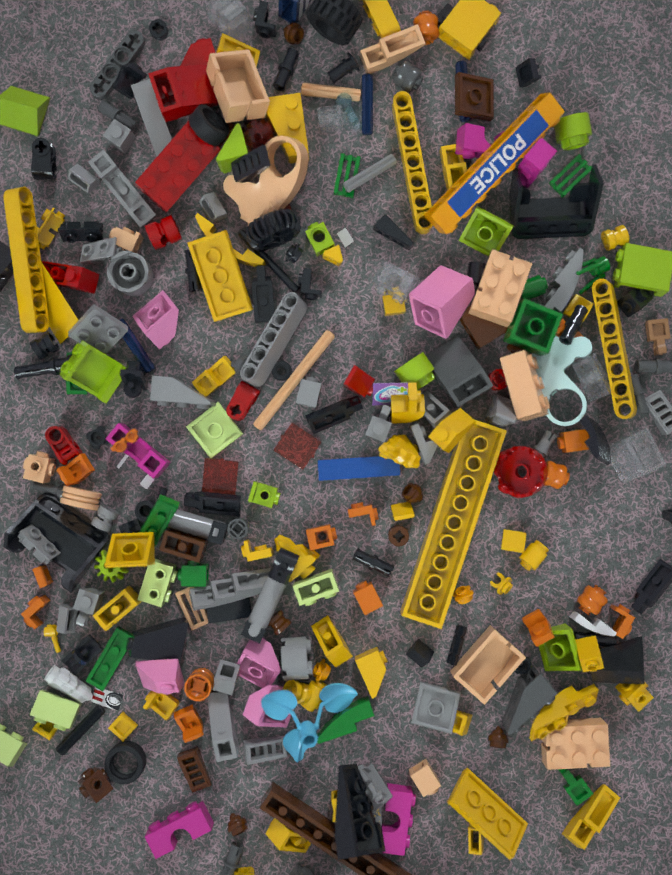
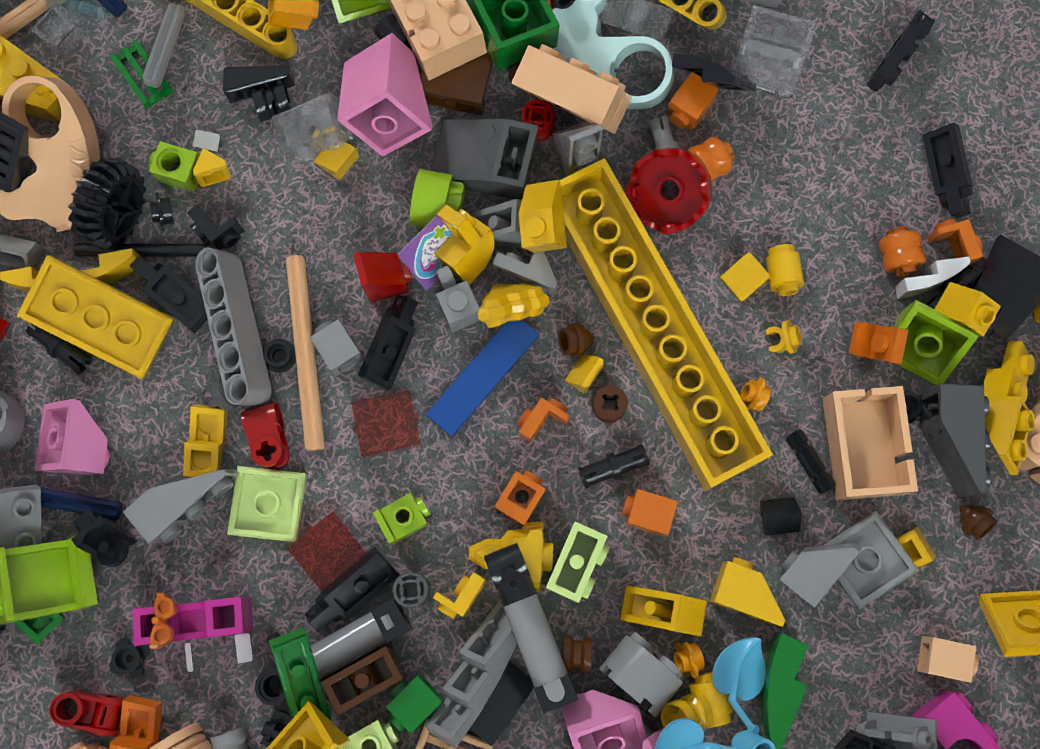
camera: 45 degrees left, 10 degrees down
none -> black wheel [252,82,293,122]
none -> light grey slope [780,543,862,608]

